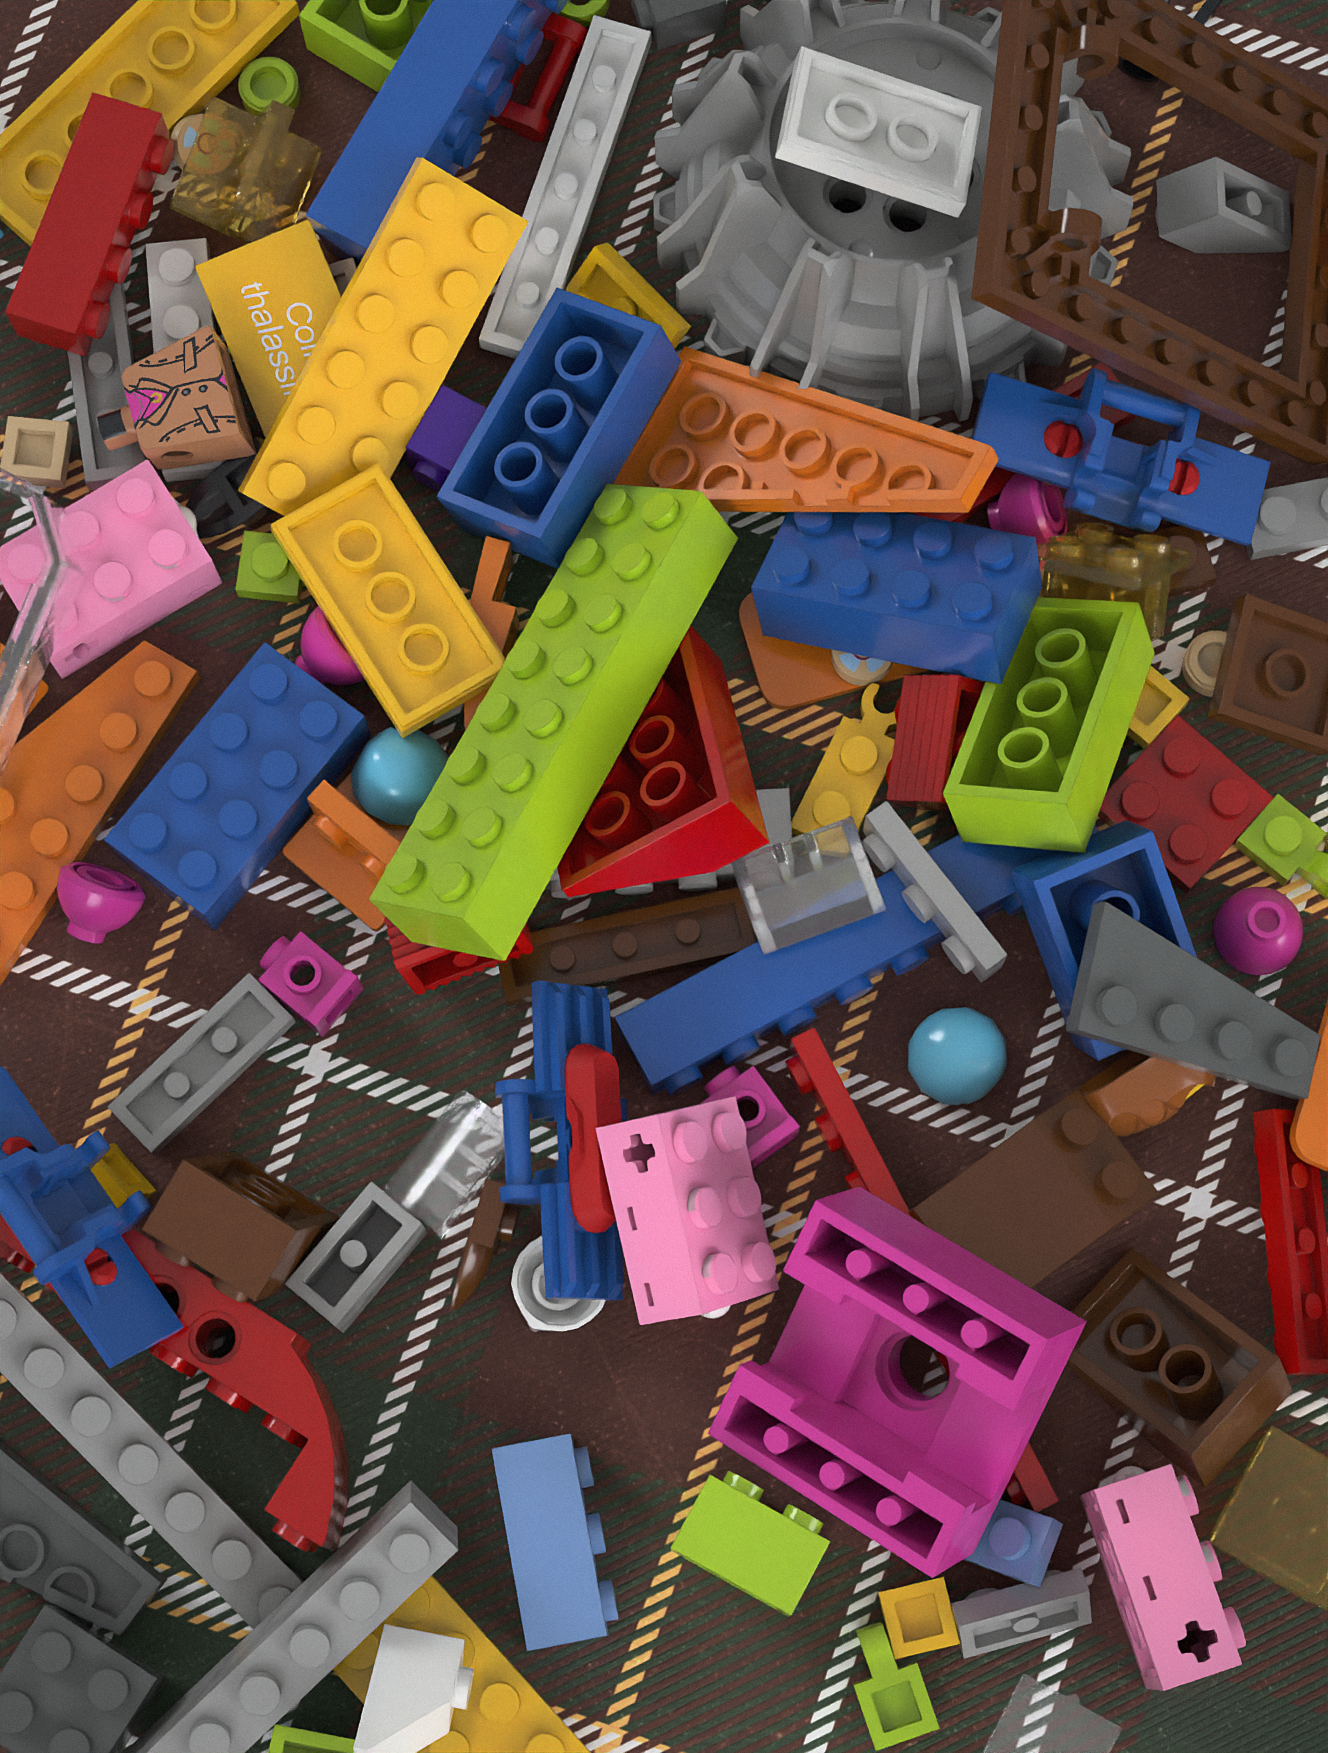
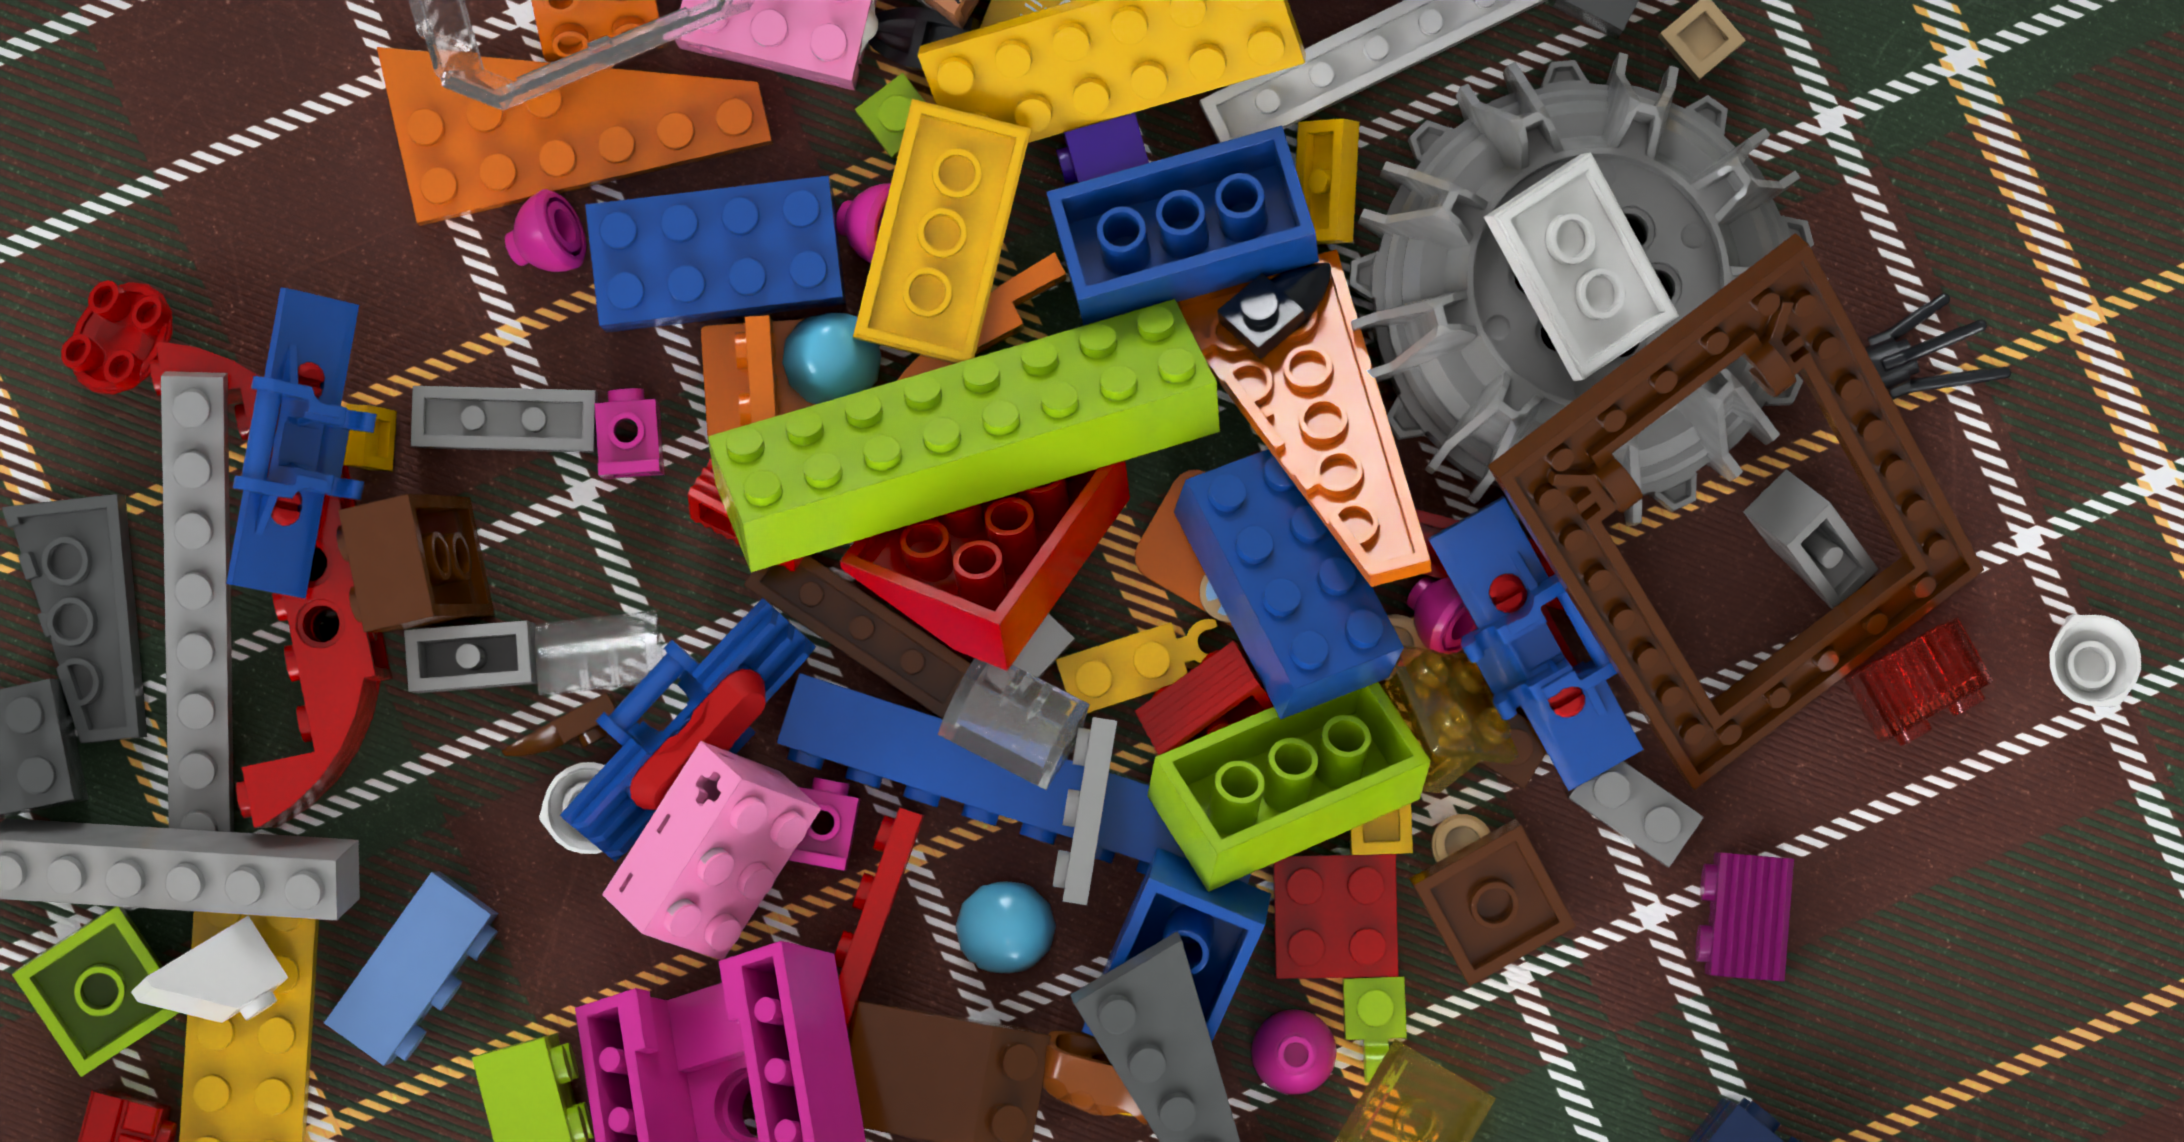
camera: 45 degrees right, 10 degrees up
none -> black plate [1217,263,1331,360]

